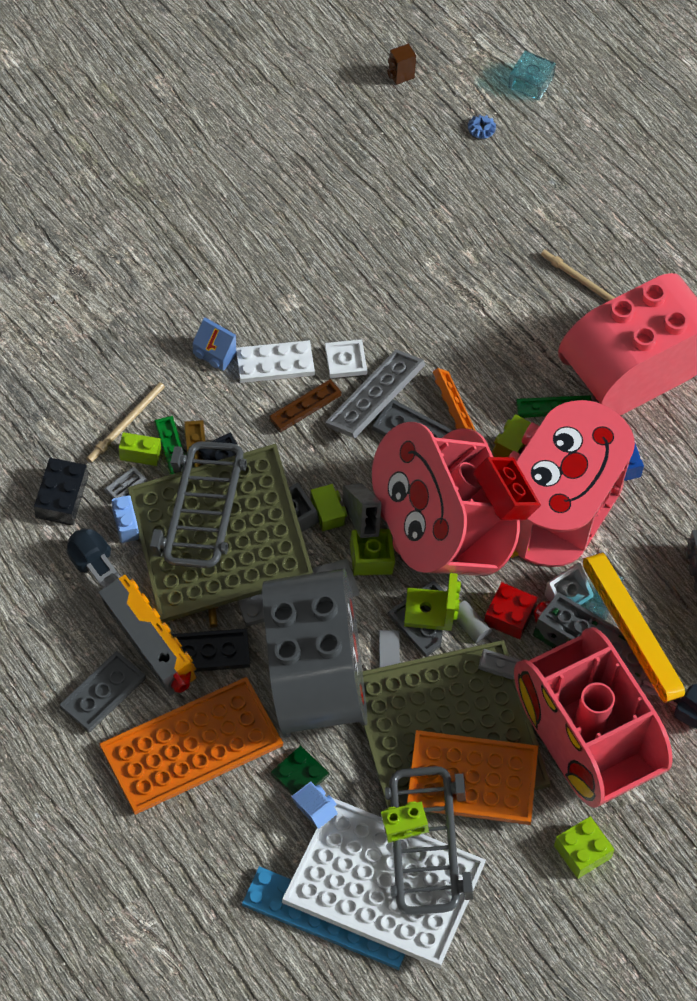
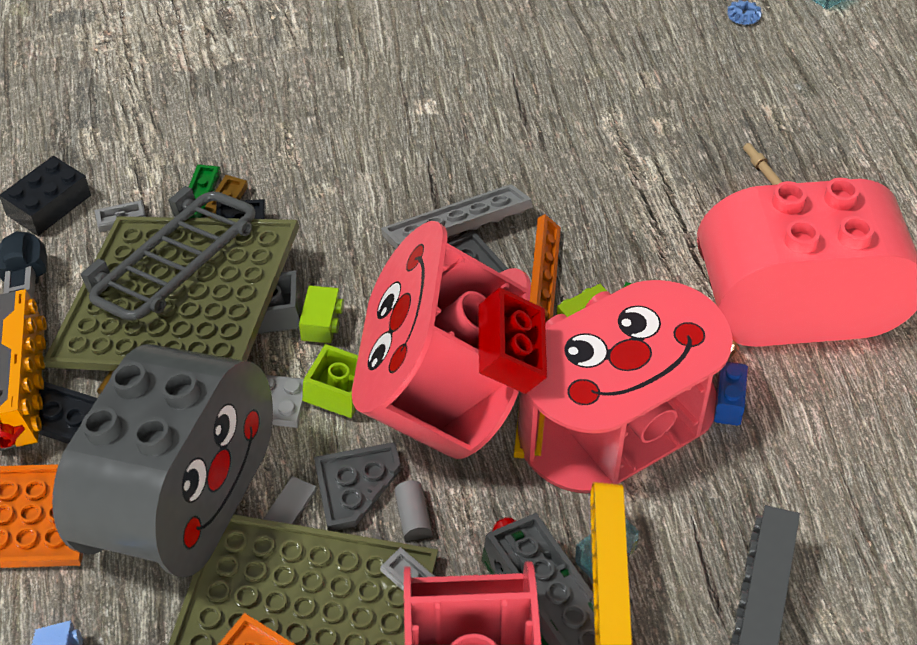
camera: 30 degrees right, 10 degrees down
tan bar [86,382,165,463] -> none
light blue brick [112,495,139,543] -> none
lime brick [119,432,161,466] -> none
medium blue slope [192,317,236,371] -> none
white plate [236,340,315,383] -> none
reddish brown plate [269,379,342,433] -> none
dark green plate [271,745,329,796] -> none
white plate [325,339,367,378] -> none
dark grey slope [342,483,382,538] -> none
lime bracket [404,573,461,631] -> none
red brick [485,582,538,640] -> none
white slope [545,562,594,605] -> none

